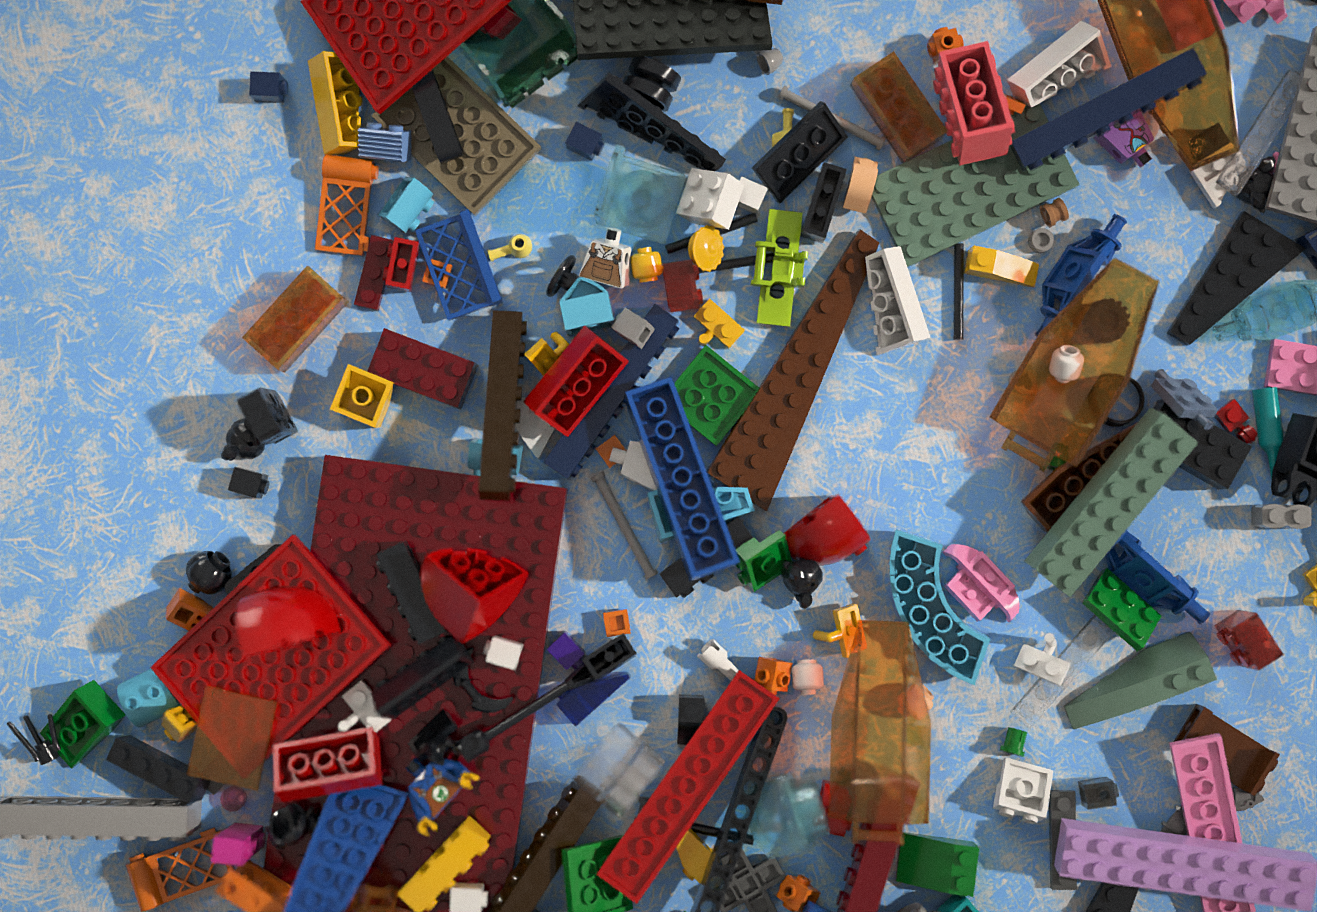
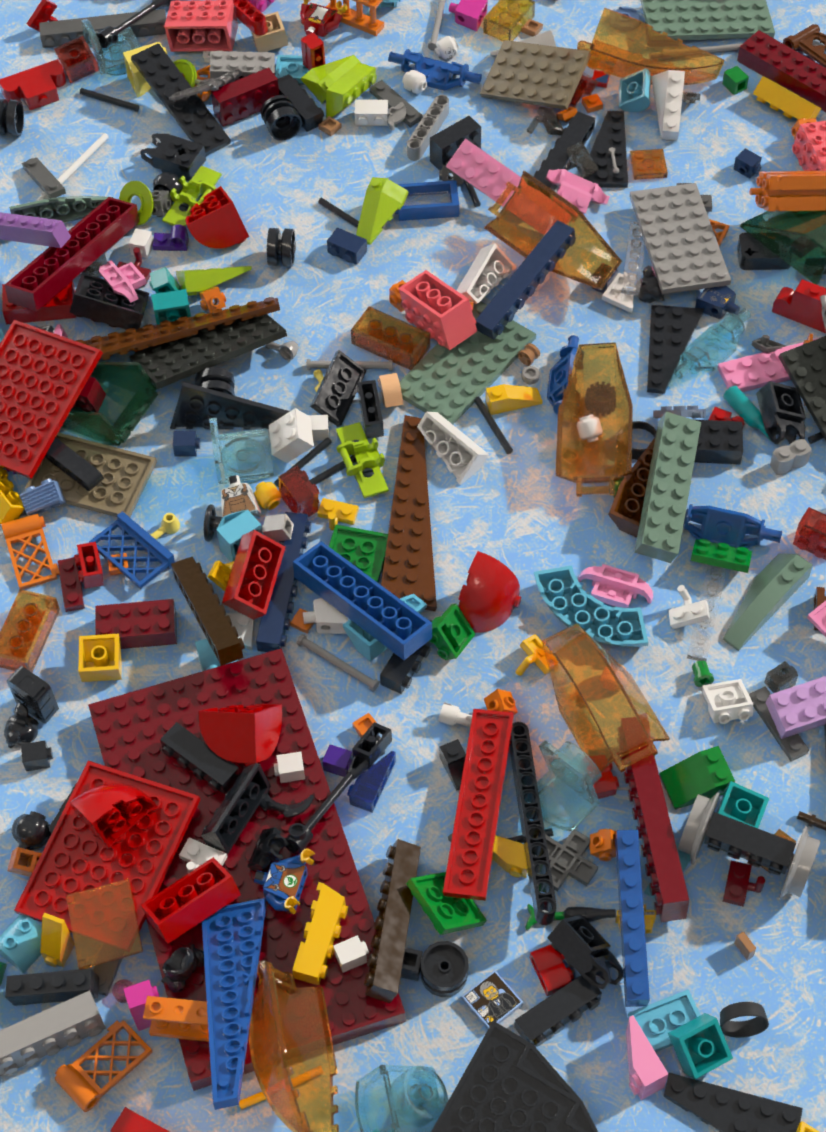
camera: 25 degrees left, 30 degrees down
medium azure brick [378,176,434,234] -> none
clear brick [572,721,665,818] -> none
yellow piece [688,225,725,272] -> none
black hair [781,558,823,609] -> none
head [792,660,824,695] -> none
medium lavender torso [1093,111,1154,168] -> none

